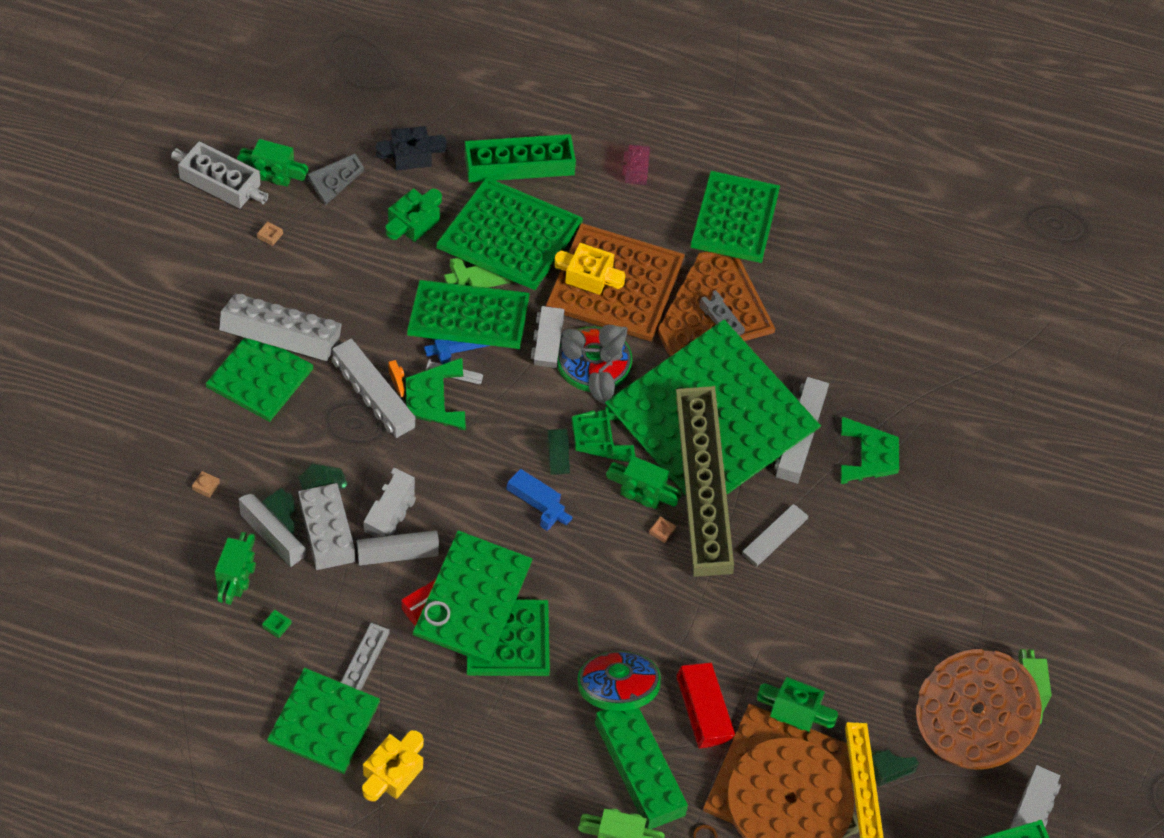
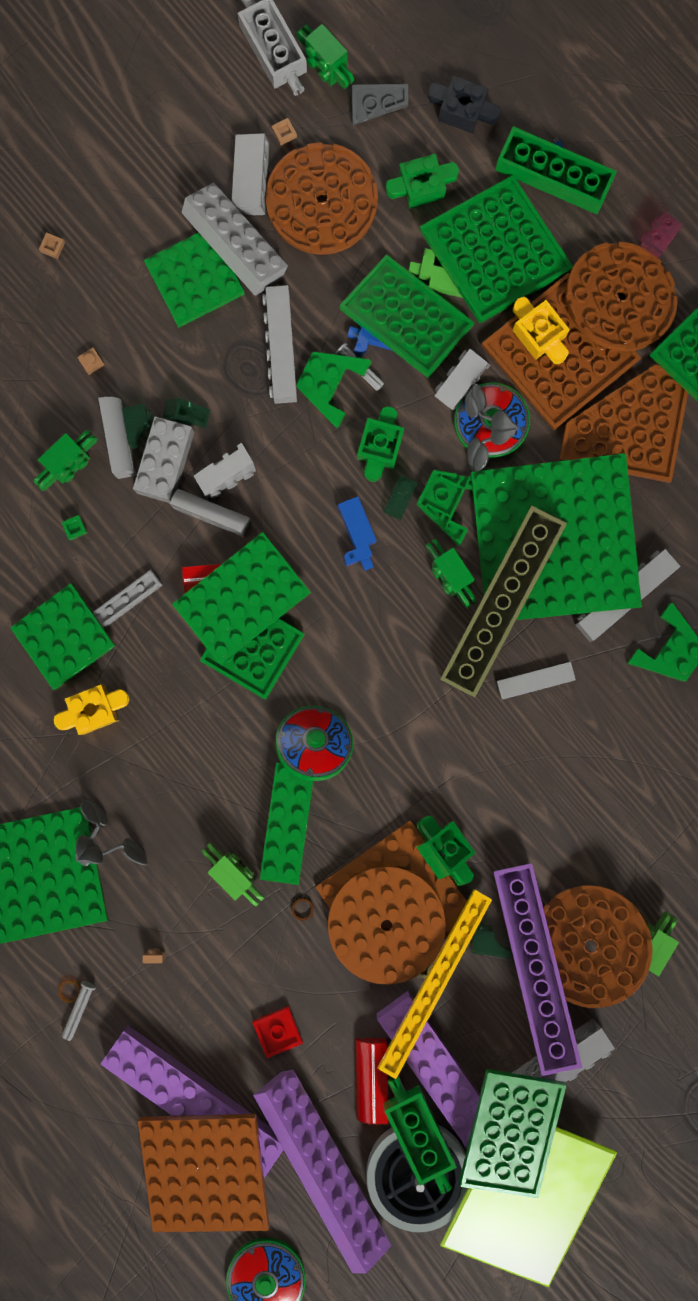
camera: 35 degrees right, 30 degrees up
orange plate [388,360,404,398] -> none
light grey piece [424,601,450,626] -> none
nougat tile [649,517,677,544] -> none
red brick [676,662,735,749] -> none
dark grey plate [699,291,745,335] -> none
none -> medium nougat plate [39,232,65,259]
none -> light grey brick [232,133,269,215]
none -> dark orange plate [266,142,378,255]
none -> green brick [357,406,404,482]
none -> medium lavender brick [494,863,582,1076]
none -> dark orange plate [566,242,677,351]

